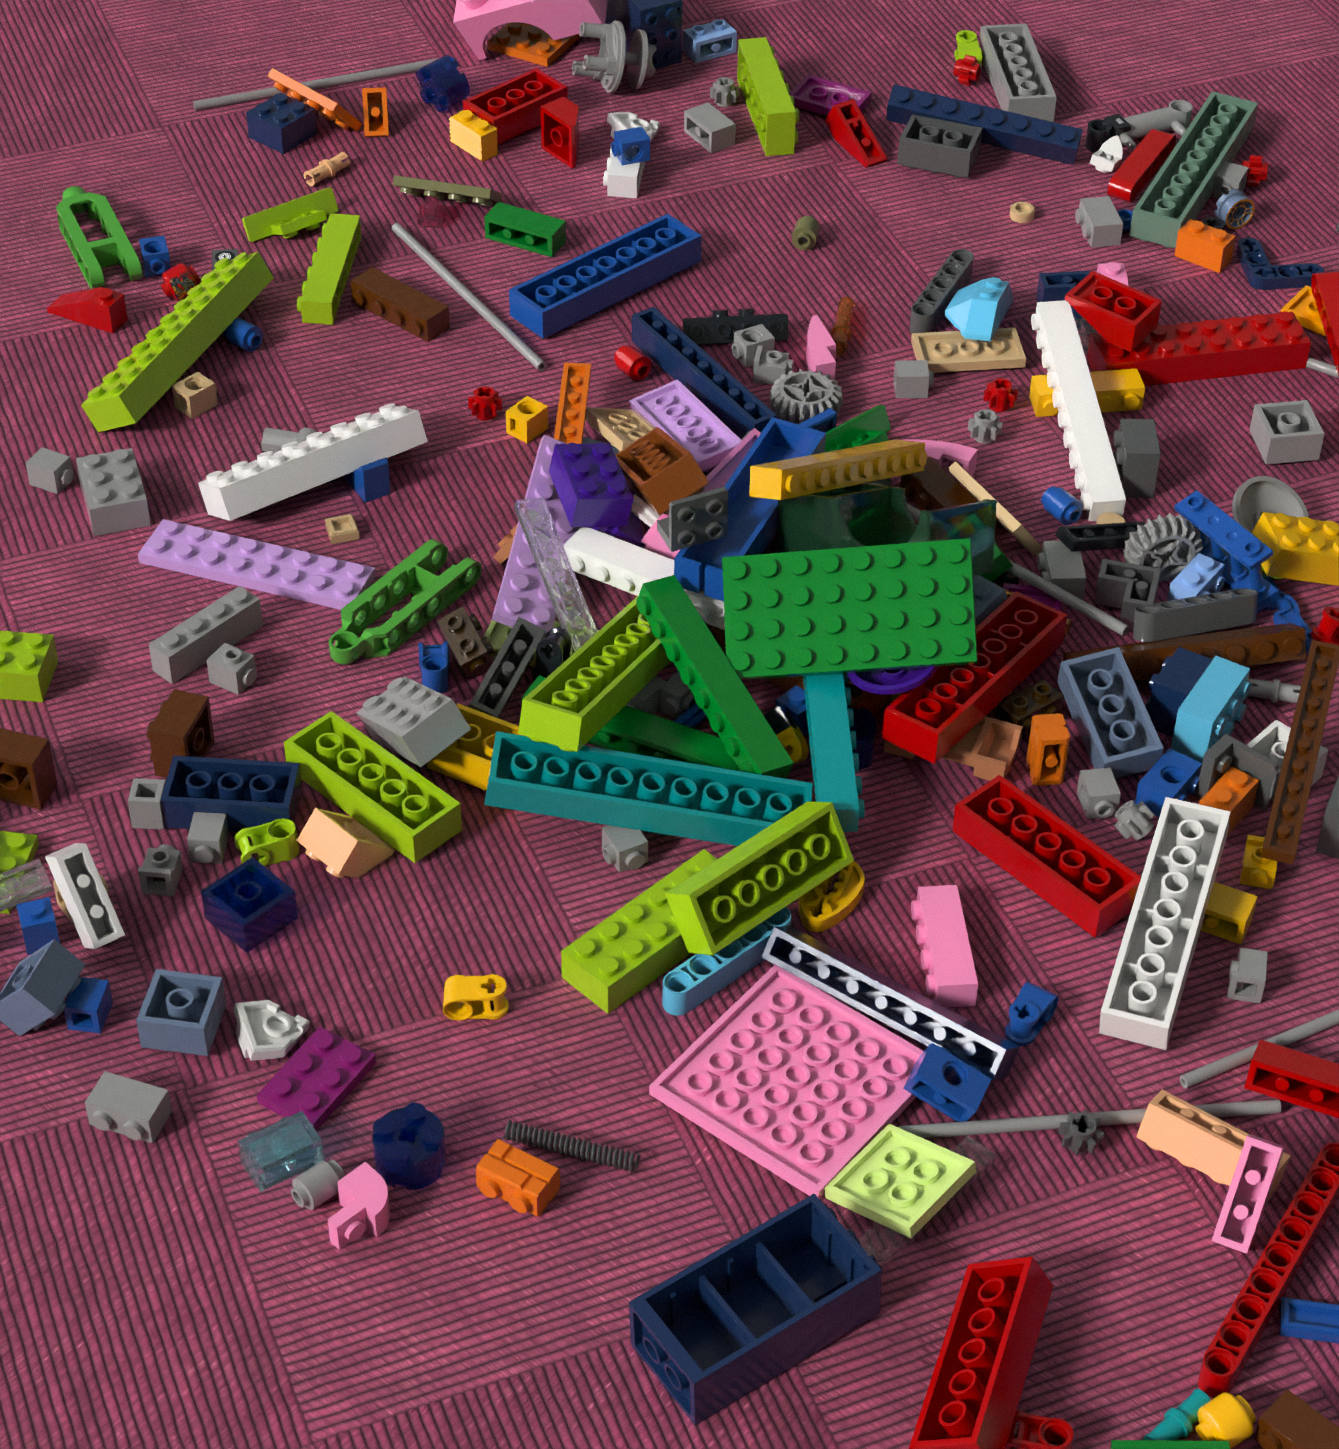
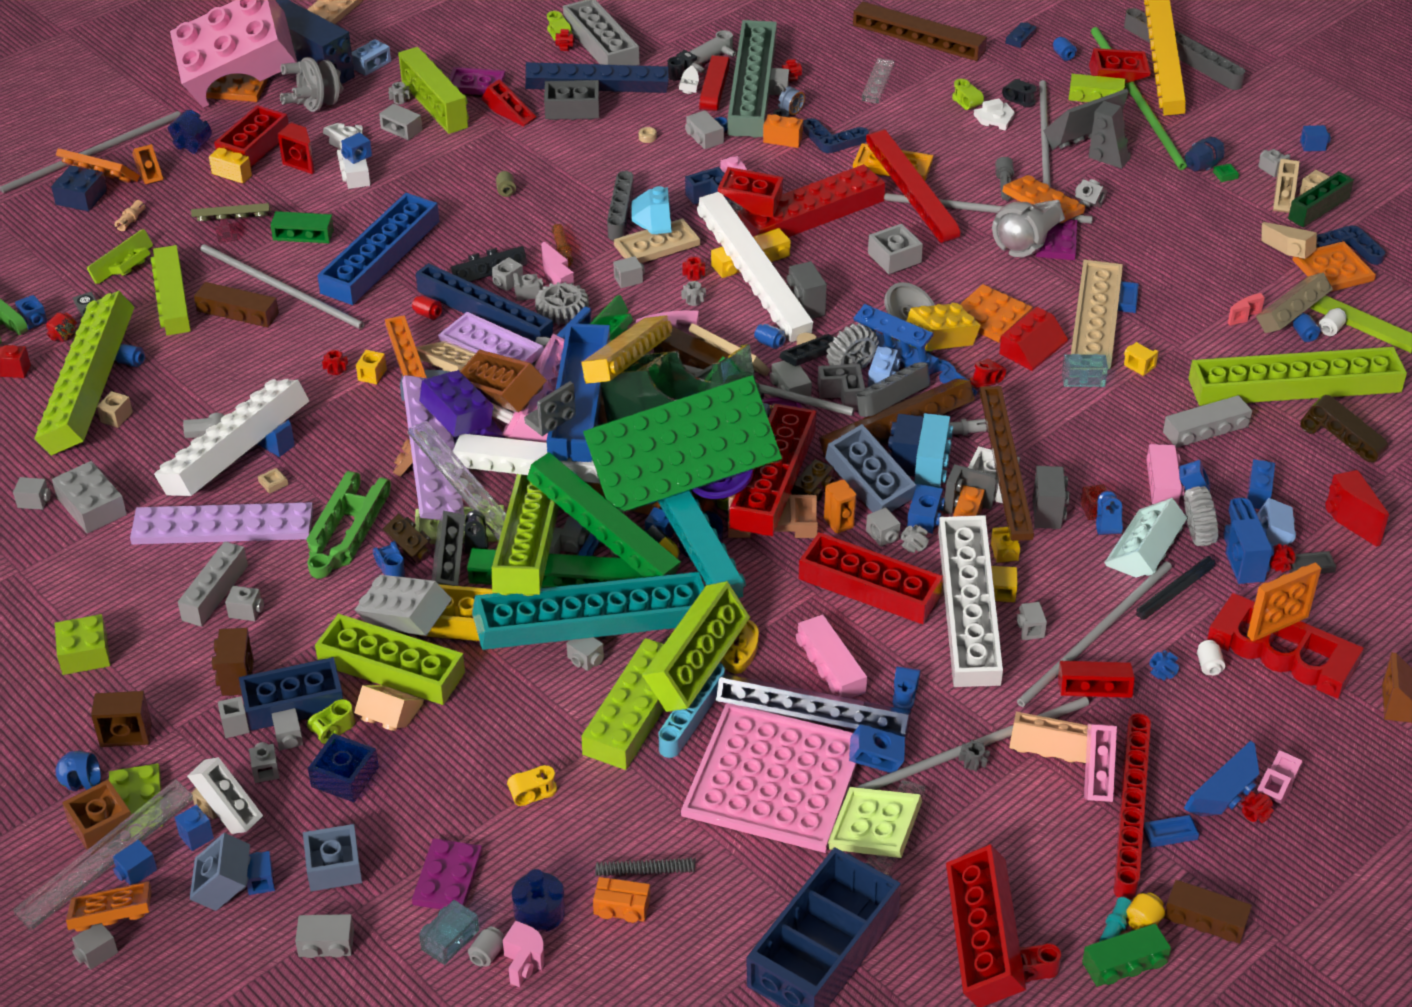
camera: 20 degrees left, 0 degrees up
white plate [234,1000,310,1061] -> none

